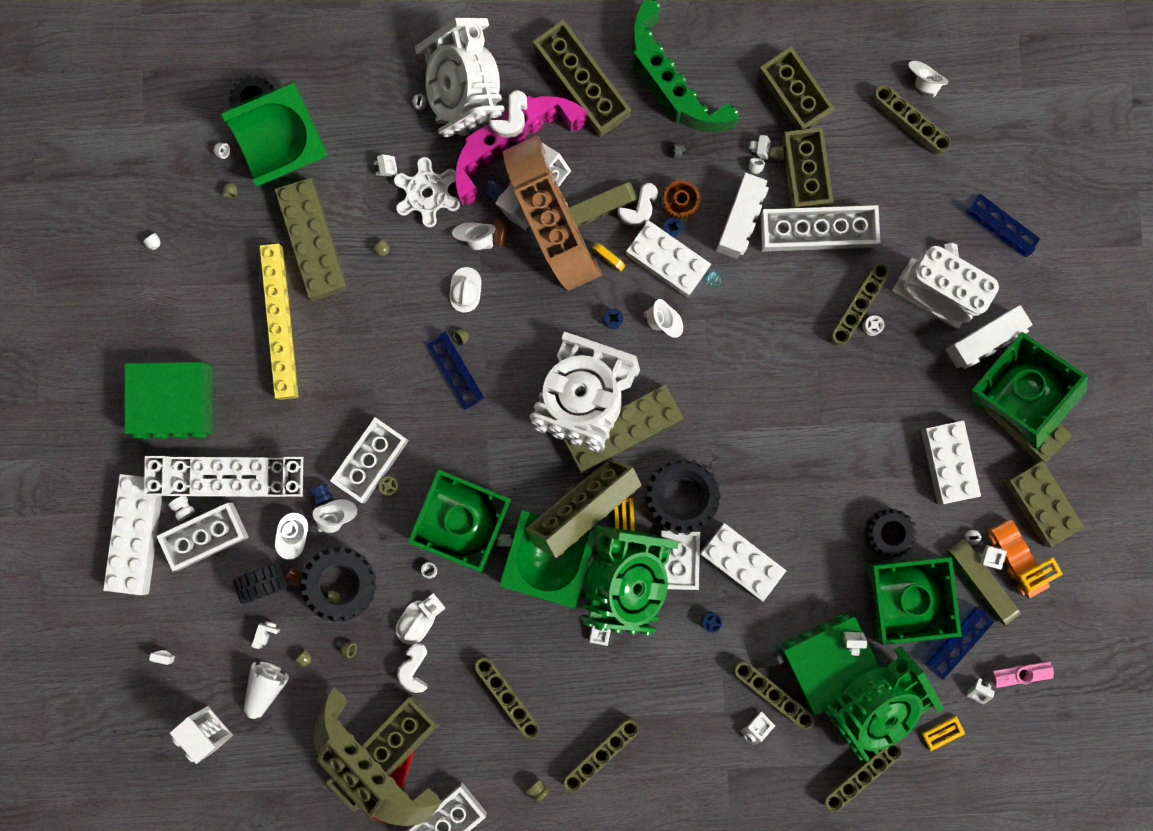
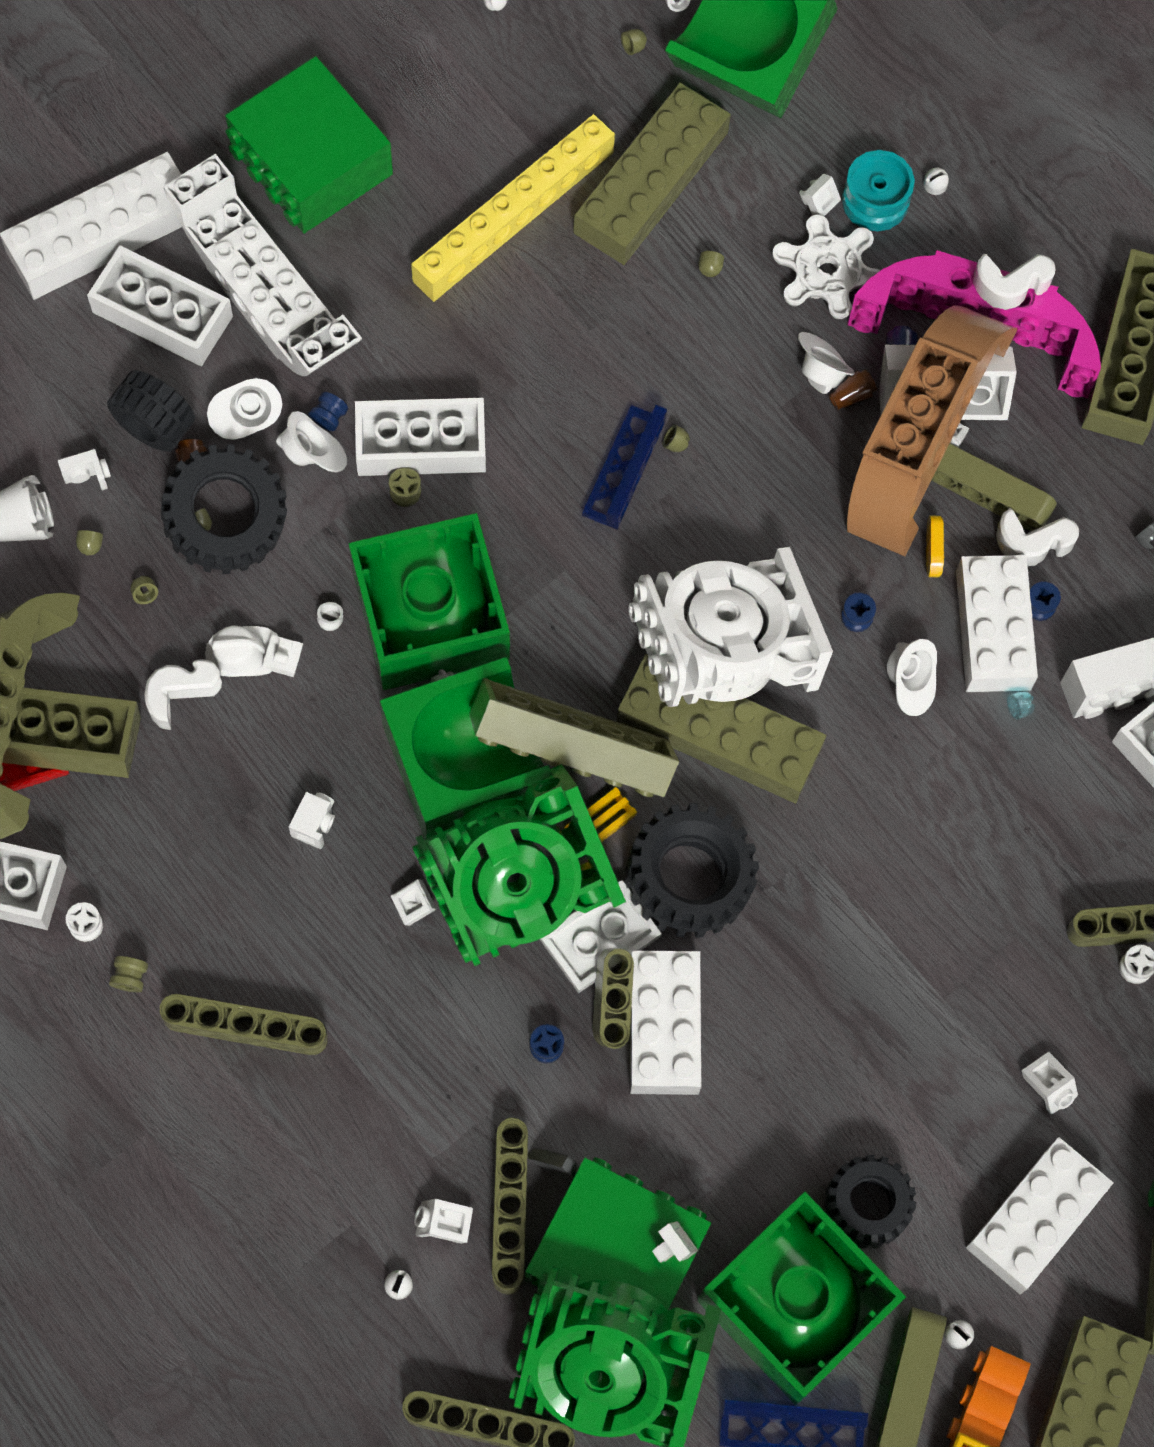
camera: 55 degrees right, 15 degrees down
white wheel [168,496,195,521] -> none
white brick [415,18,504,137] -> none
white piece [450,267,481,312] -> none
olive beam [475,656,540,739] -> none
dark orange brick [661,179,701,221] -> none
white tile [981,545,1007,569] -> none
none -> white wheel [66,902,103,942]
none -> white brick [289,792,335,849]
none -> white hinge [384,1270,413,1300]
none -> olive beam [593,948,634,1049]
none -> teal wheel [842,150,915,232]
none -> white bracket [1022,1052,1078,1114]

